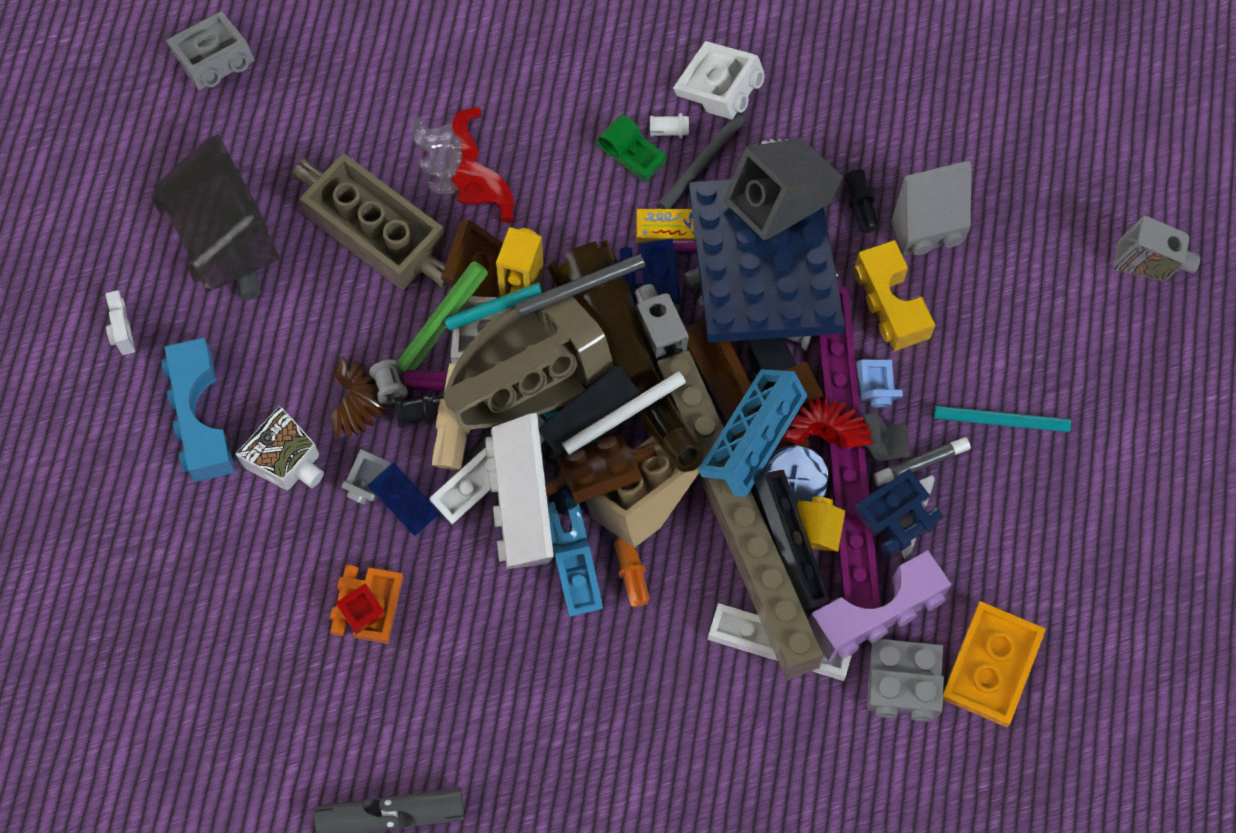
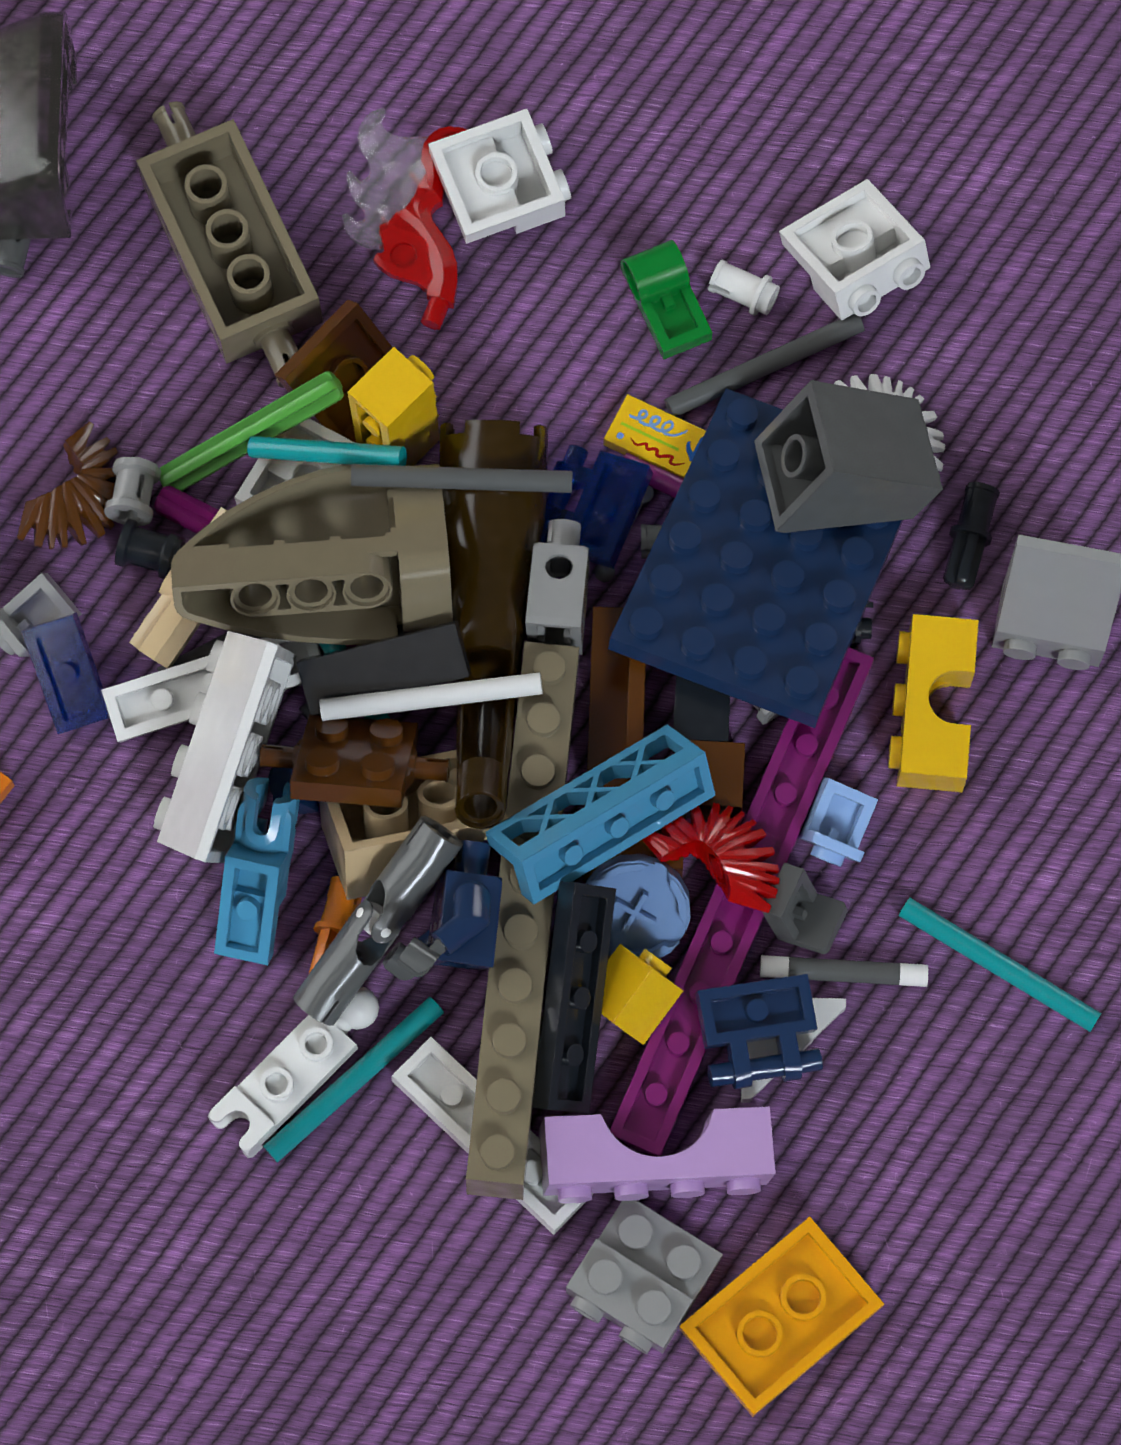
camera: 30 degrees right, 5 degrees up
none -> white plate [208,987,379,1158]
none -> teal bar [263,996,444,1163]
none -> dark grey piece [293,816,463,1026]
none -> dark blue torso [382,840,502,981]
none -> white plate [428,109,571,244]

